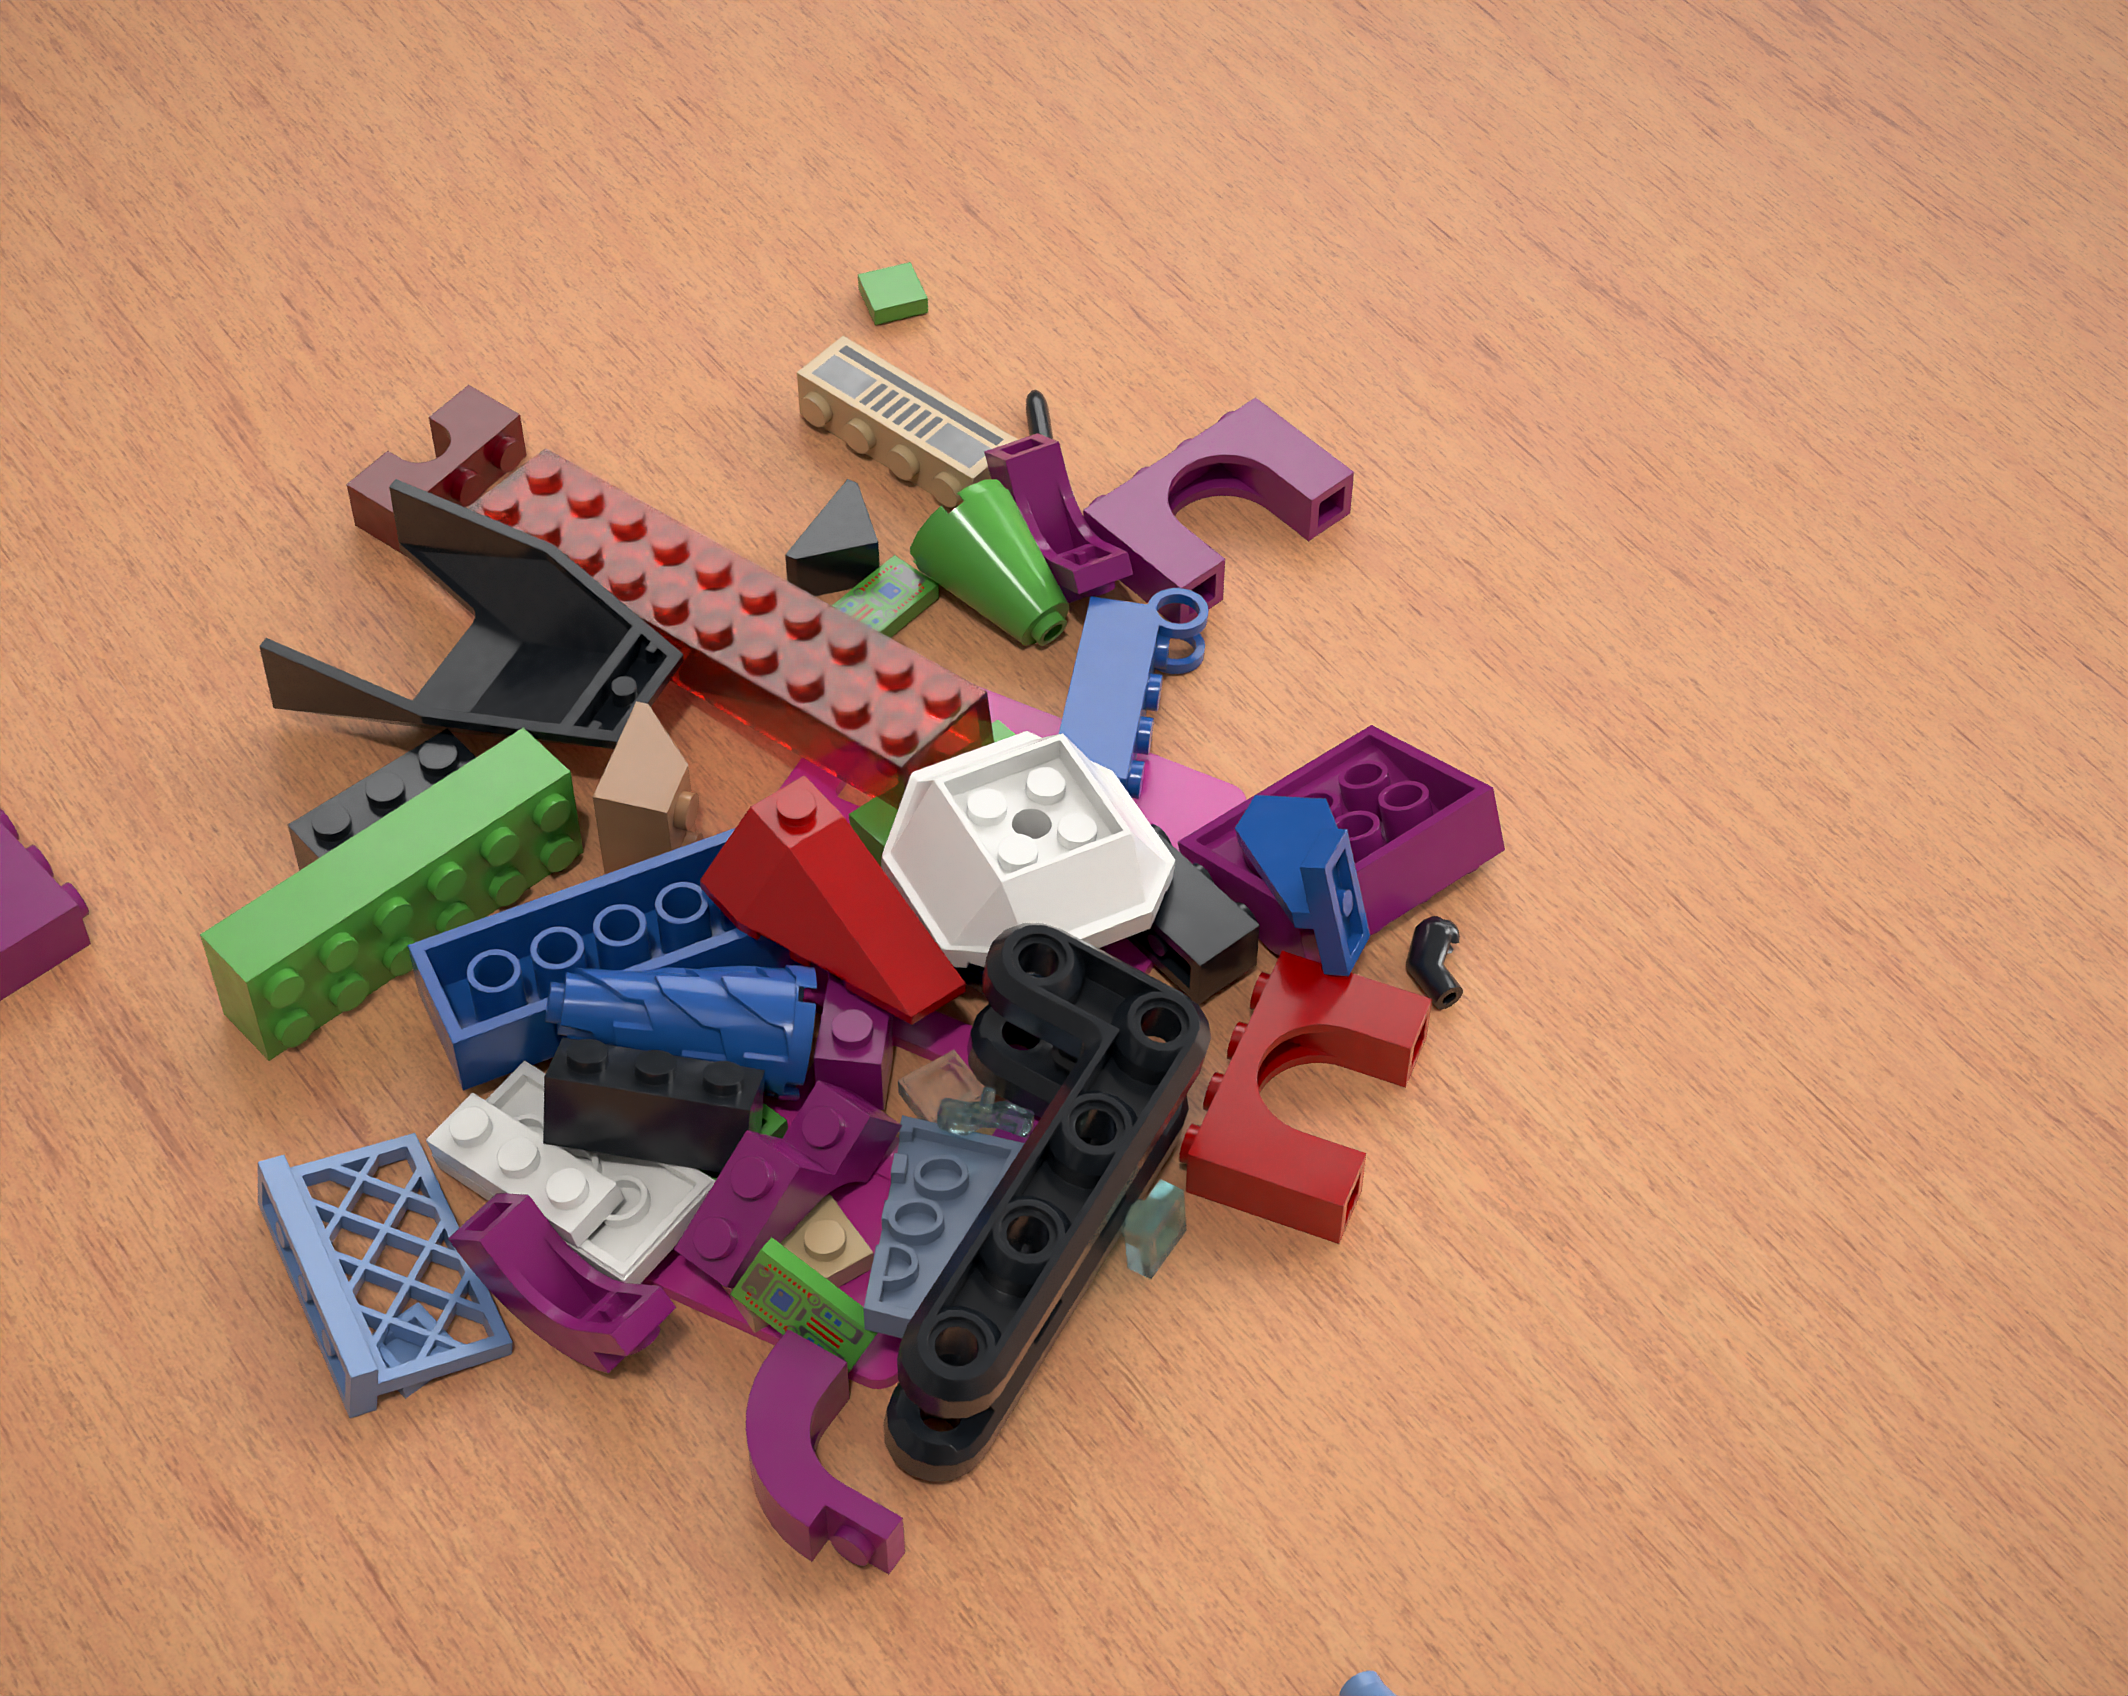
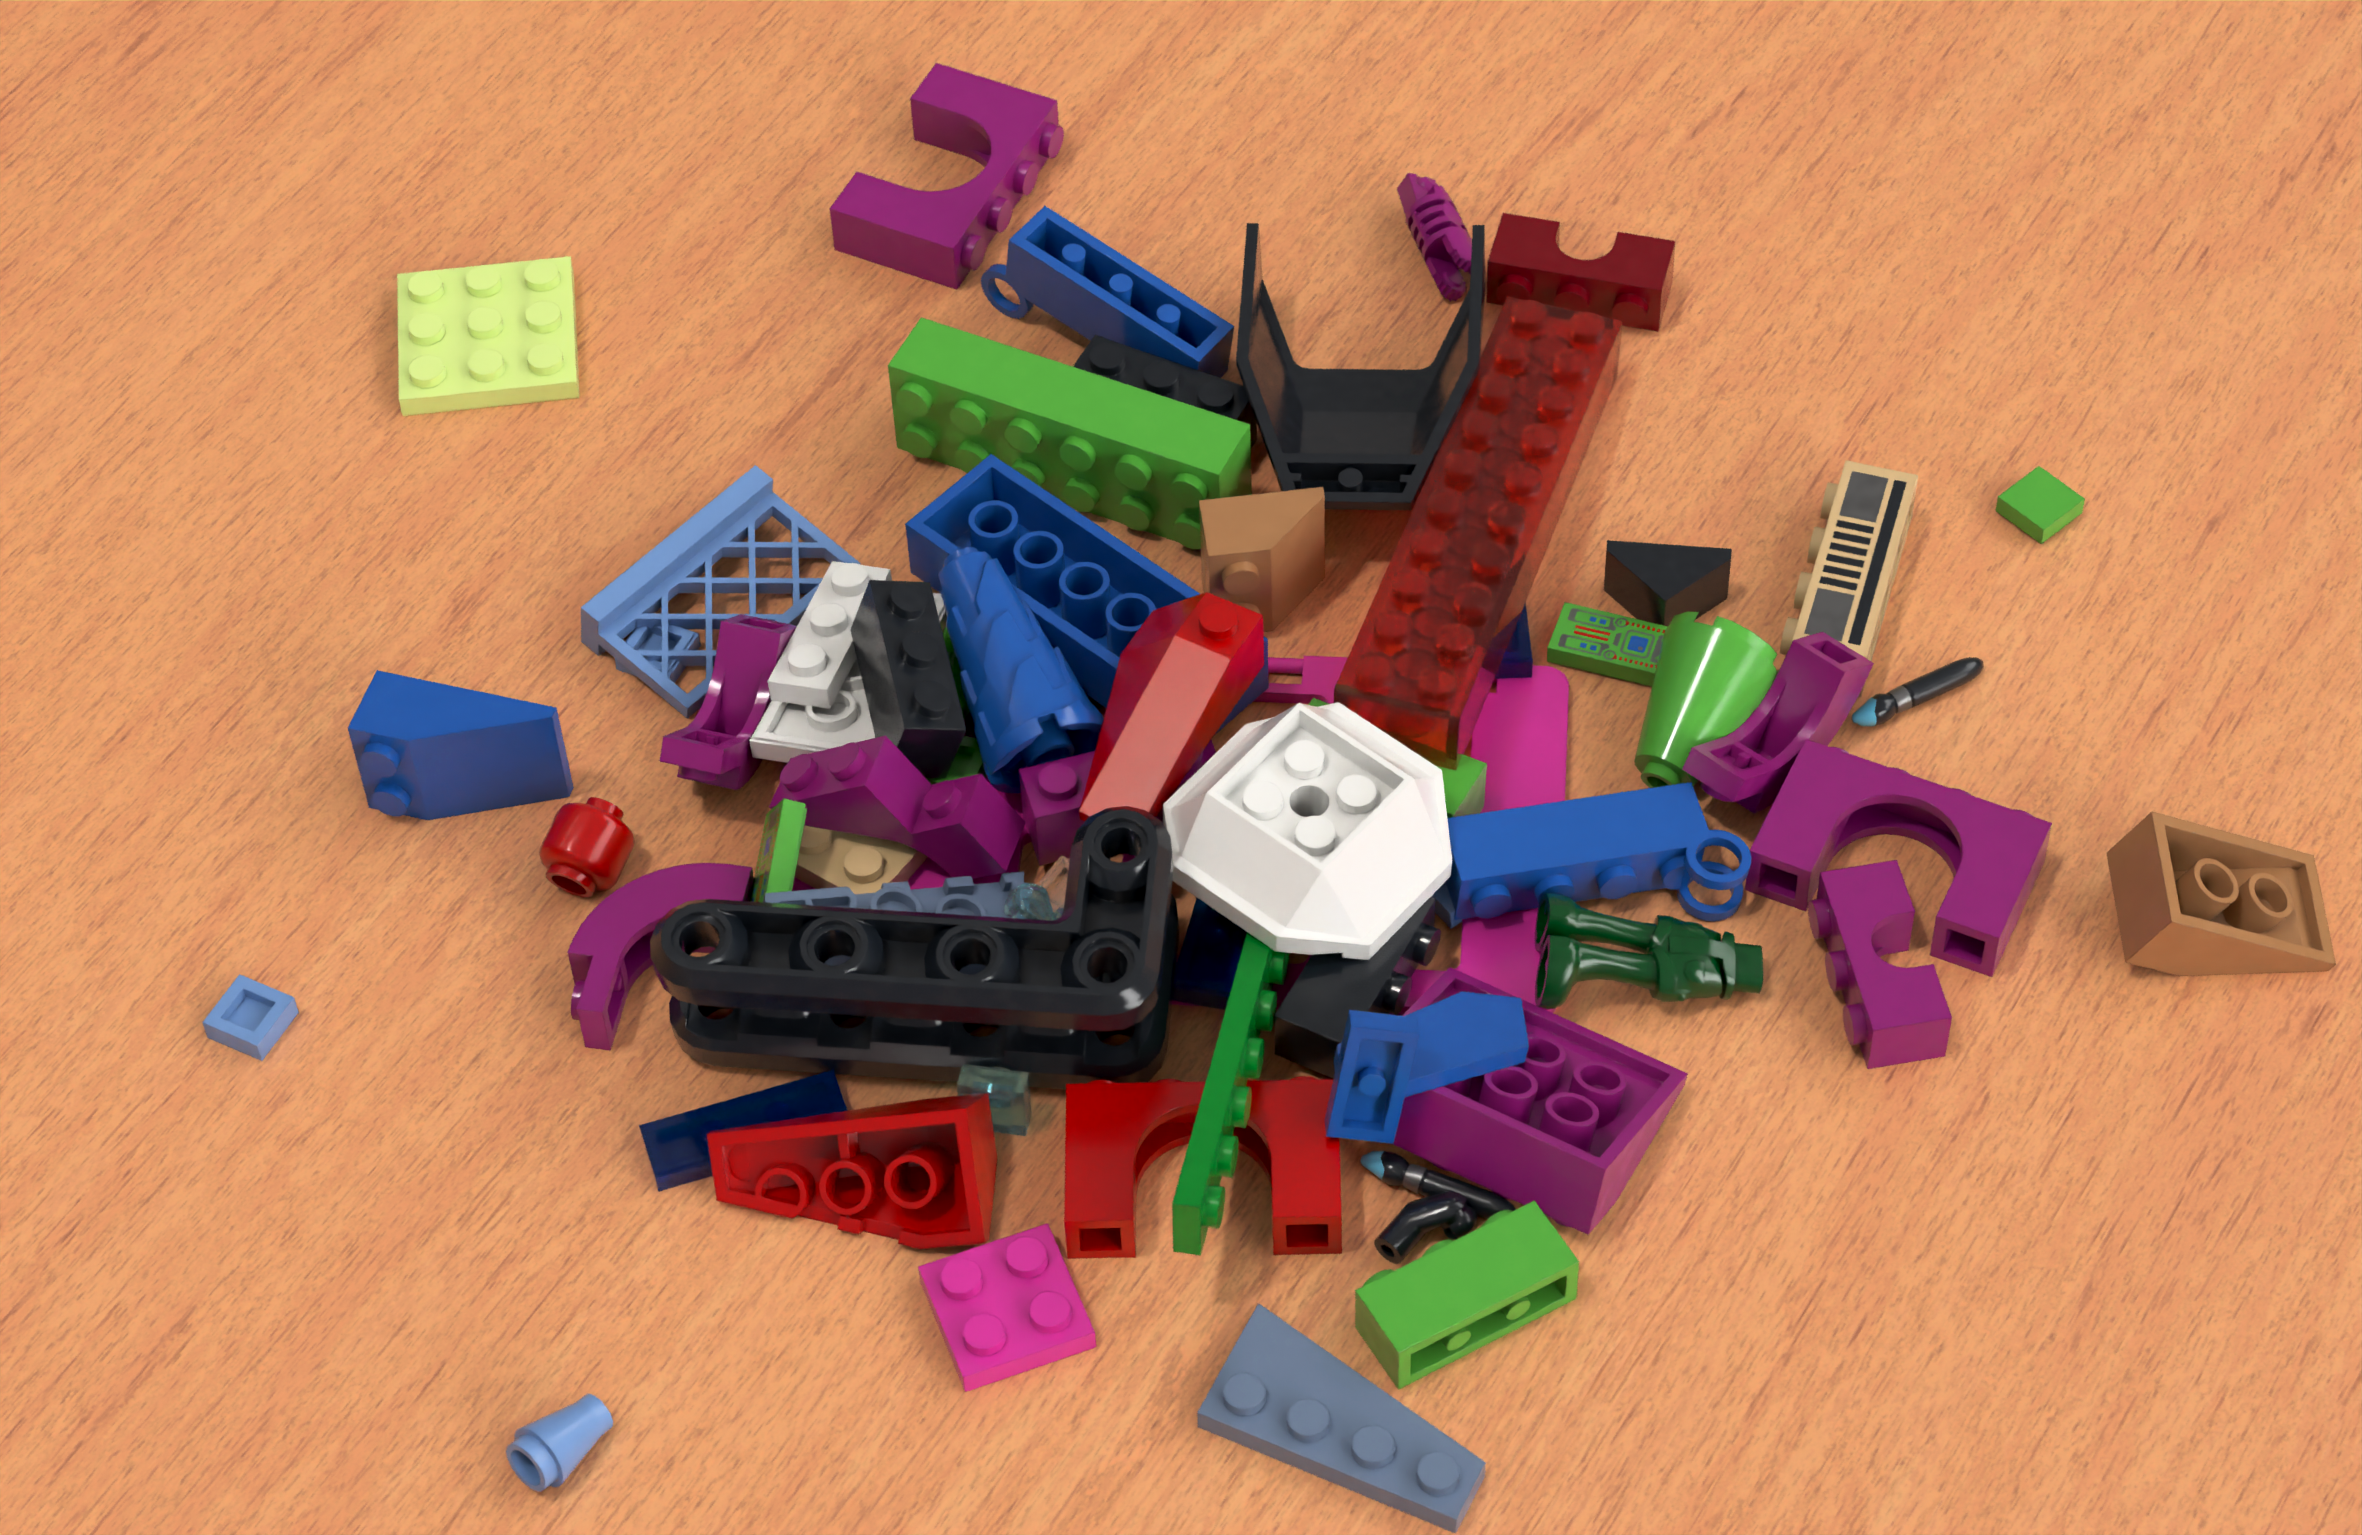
camera: 70 degrees right, 0 degrees up
none -> blue slope [348,670,574,820]
none -> red head [539,797,635,898]
none -> clear blue tile [639,1070,848,1192]
none -> red wedge [707,1093,998,1249]
none -> dark pink plate [918,1223,1096,1392]
none -> blue hinge [981,206,1234,378]
none -> green plate [1172,932,1289,1256]
none -> sand blue wing [1197,1303,1486,1534]
none -> bright green brick [1355,1201,1579,1390]
none -> black piece [1361,1151,1516,1219]
none -> magenta hinge [1397,173,1472,302]
none -> dark green piece [1535,893,1763,1009]
none -> magenta arch [1808,860,1952,1069]
none -> medium nougat slope [2106,812,2336,976]

